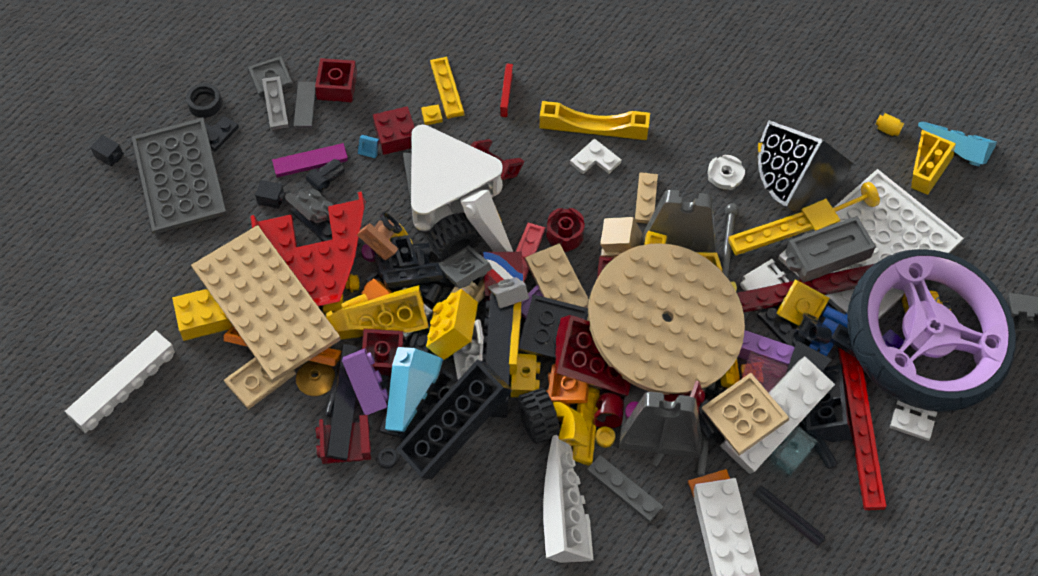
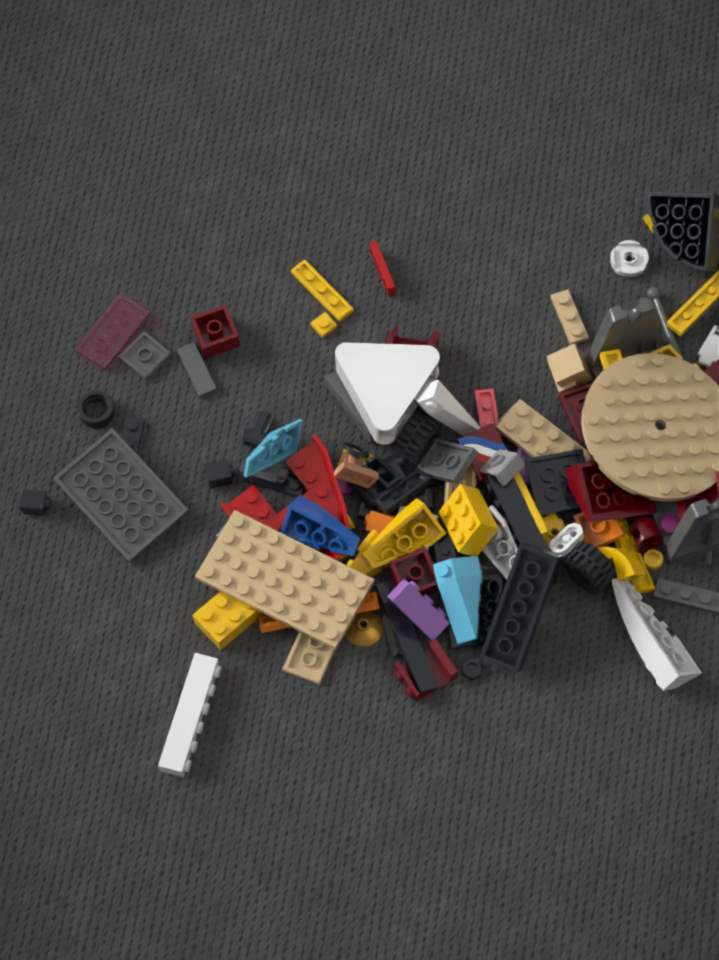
camera: 20 degrees left, 5 degrees up
light grey plate [262,76,288,130] -> none
magenta tile [272,143,348,178] -> none
dark azure plate [358,135,379,158] -> none
dark red brick [373,106,415,155] -> none
yellow arch [539,101,650,140] -> none
dark red brick [546,208,585,252] -> none
white plate [570,139,621,174] -> none
none -> clear pink plate [75,293,151,371]
none -> medium azure wedge [244,419,303,478]
none -> blue wedge [280,495,360,556]
none -> white plate [549,523,584,557]

